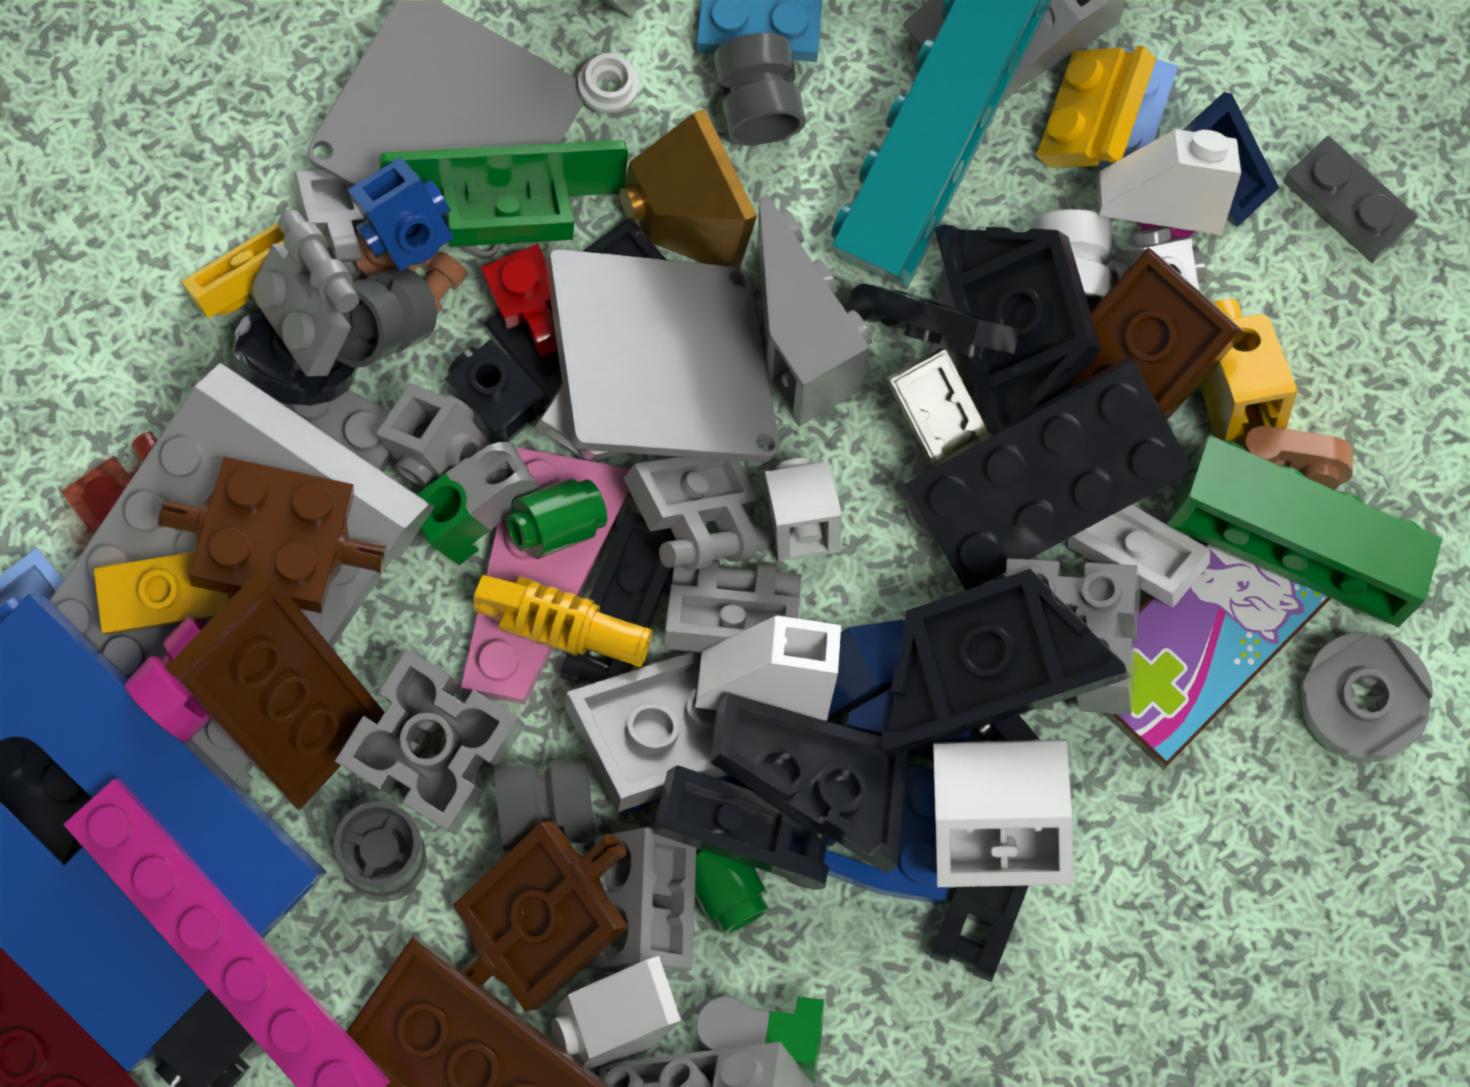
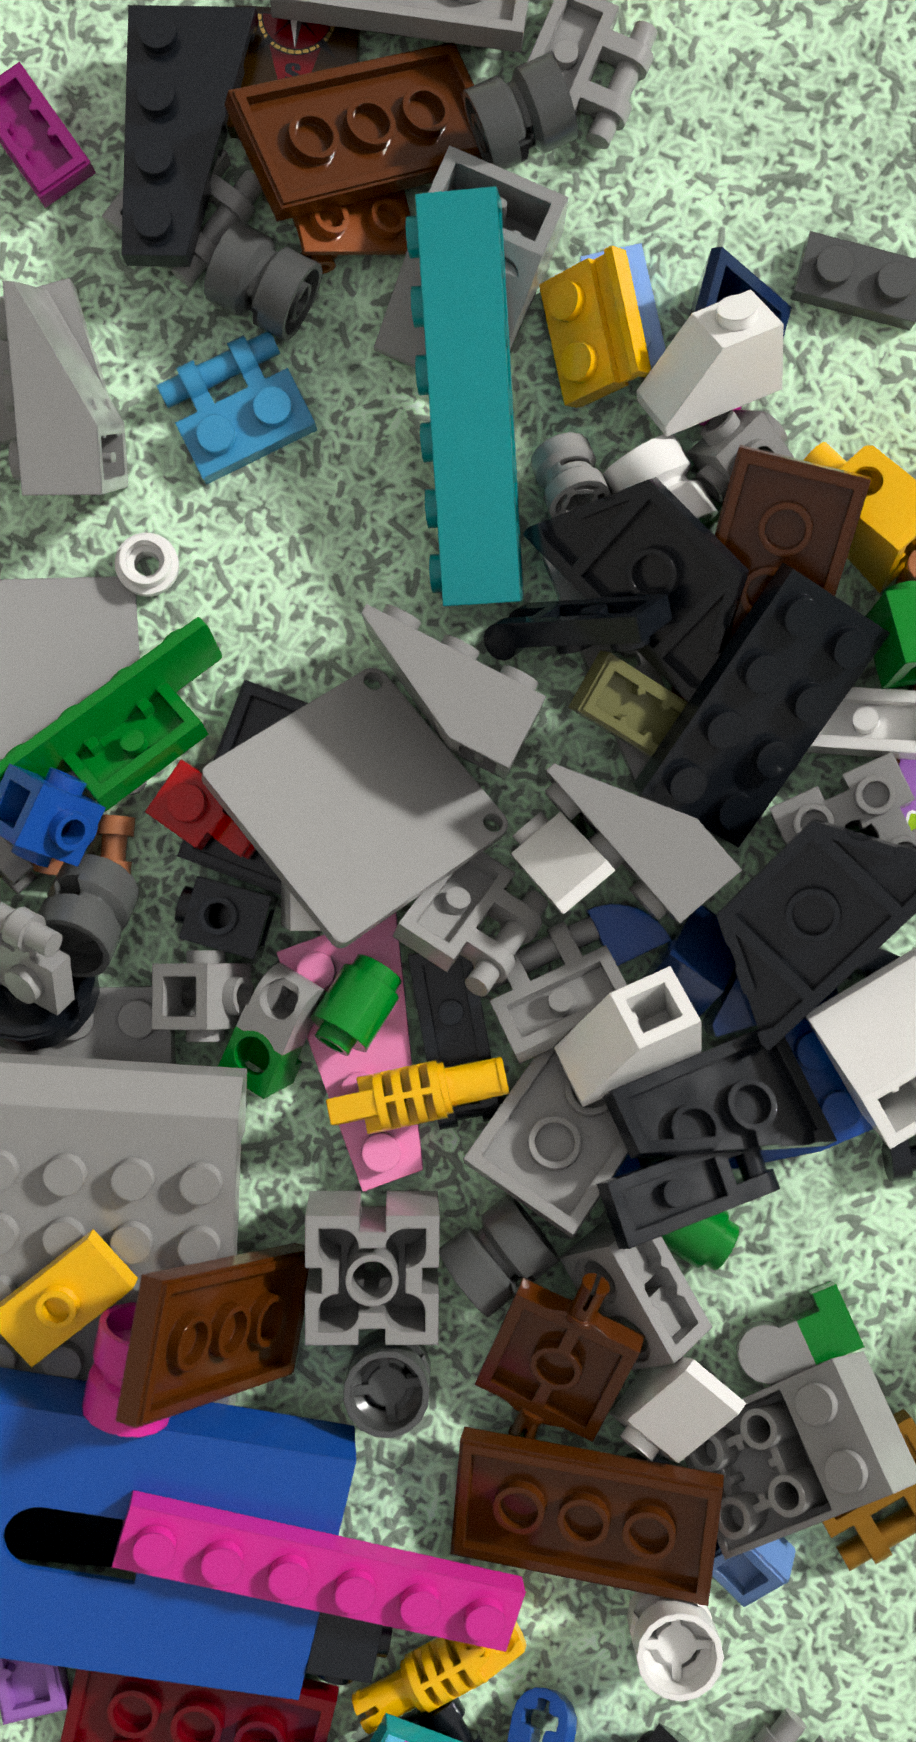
camera: 30 degrees left, 15 degrees up
reddish brown plate [158,457,387,614] -> none
pearl gold slope [620,109,757,268] -> none
dark grey wheel [714,33,806,146] -> none
none -> light grey wheel [530,432,610,518]
none -> light grey slope [545,764,742,923]
none -> blue tile [585,904,671,966]

